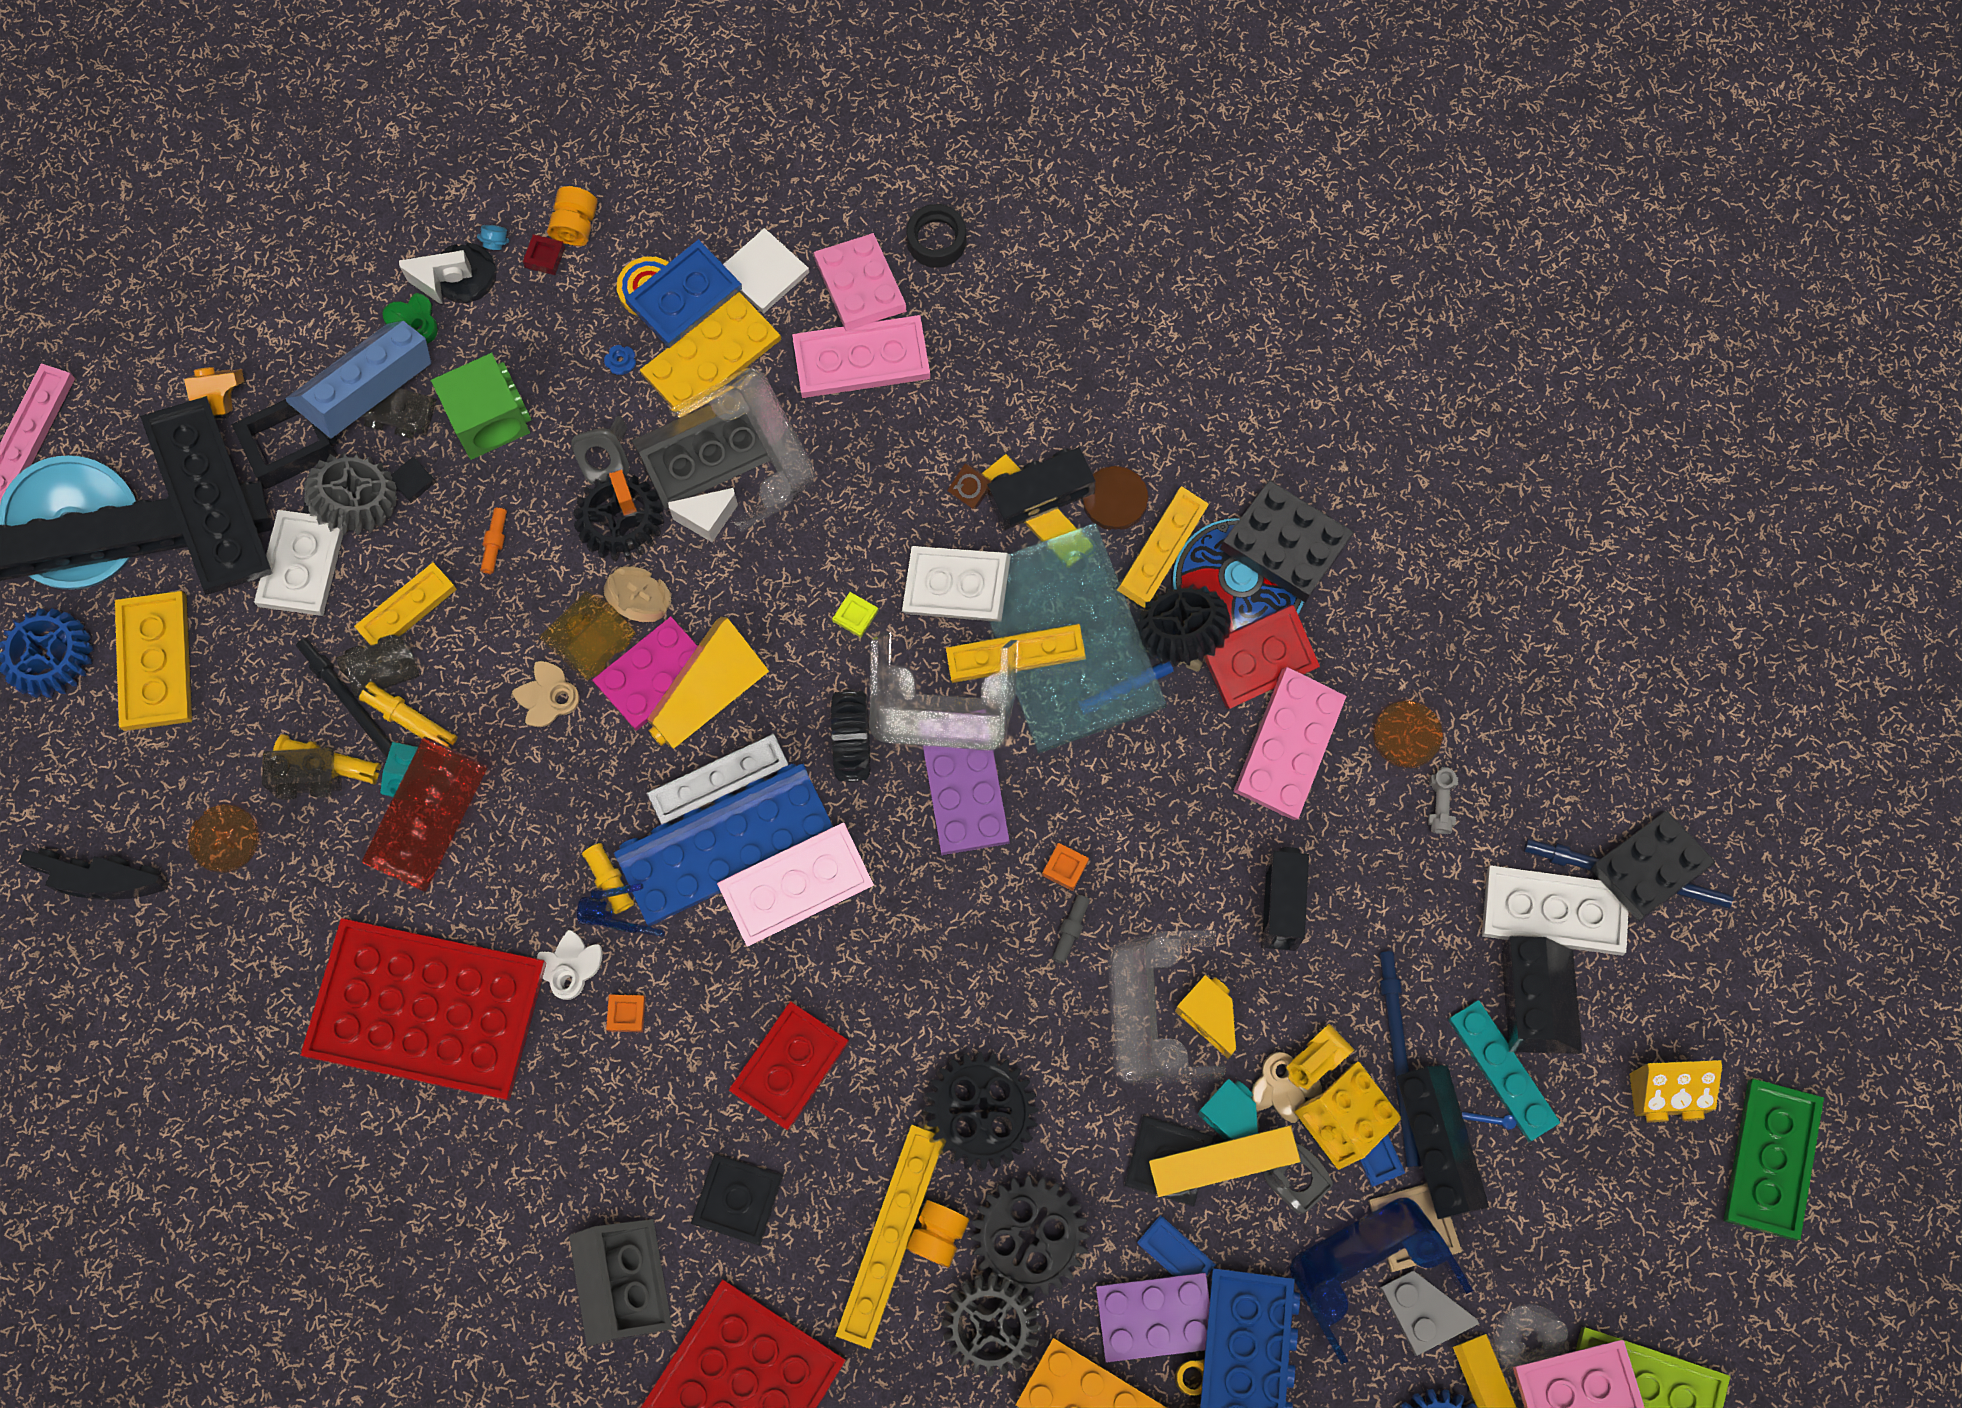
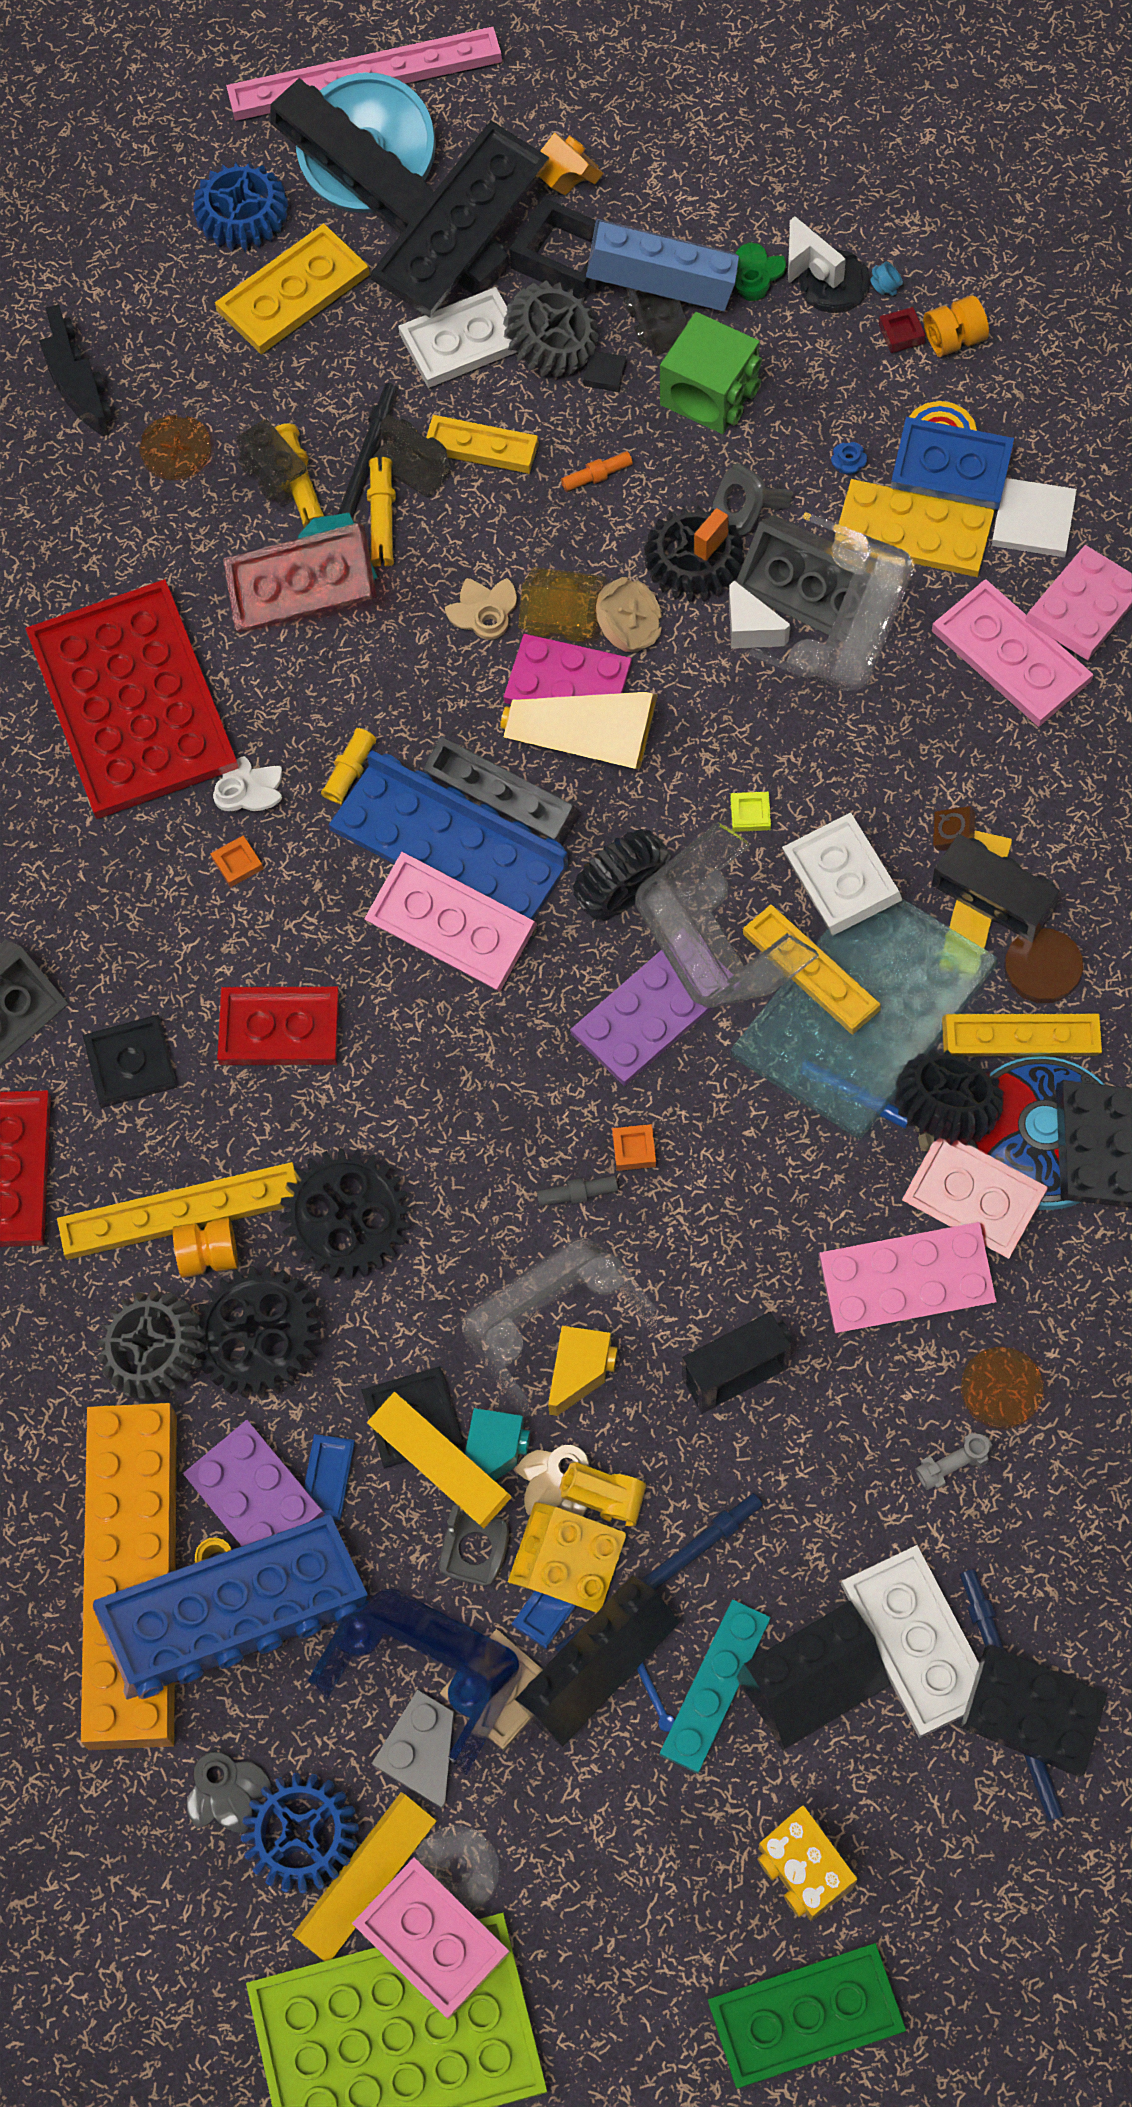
camera: 60 degrees right, 5 degrees down
clear blue plant [577,883,665,937] -> none

